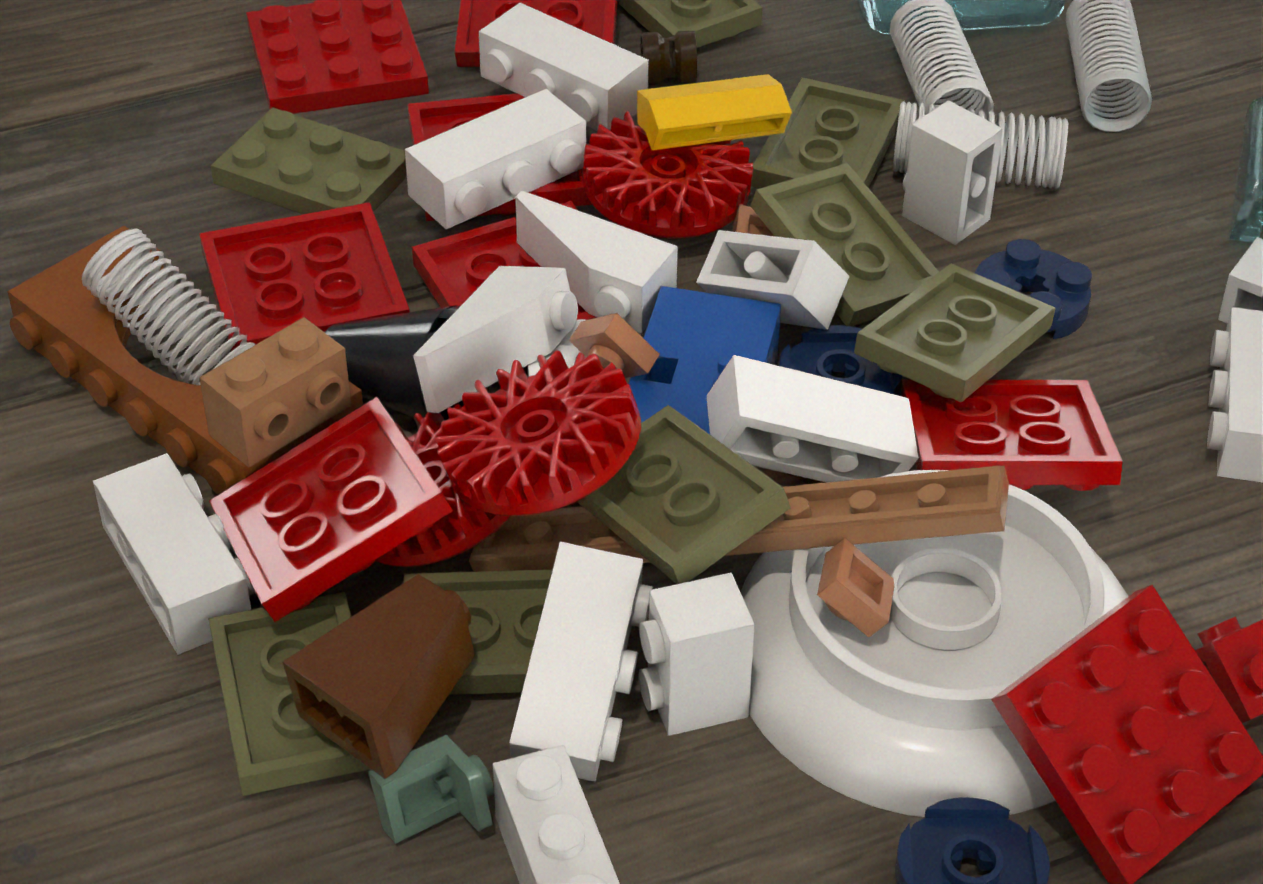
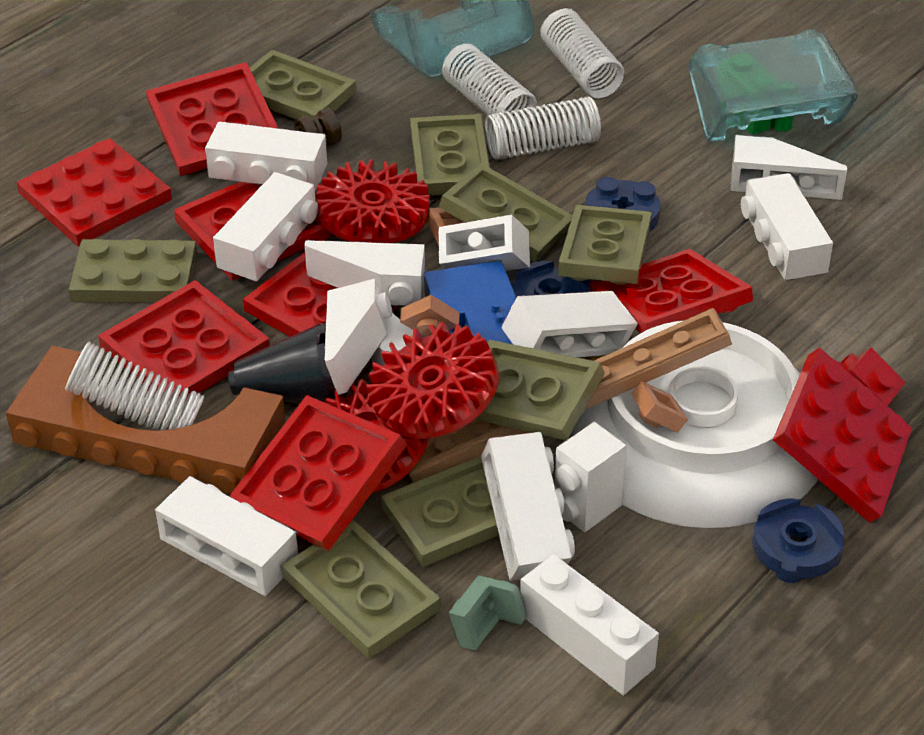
camera: 25 degrees left, 0 degrees up
medium nougat brick [199,317,351,468] -> none
reddish brown slope [283,574,475,779] -> none
yellow piece [637,74,792,150] -> none
white brick [902,100,1003,245] -> none

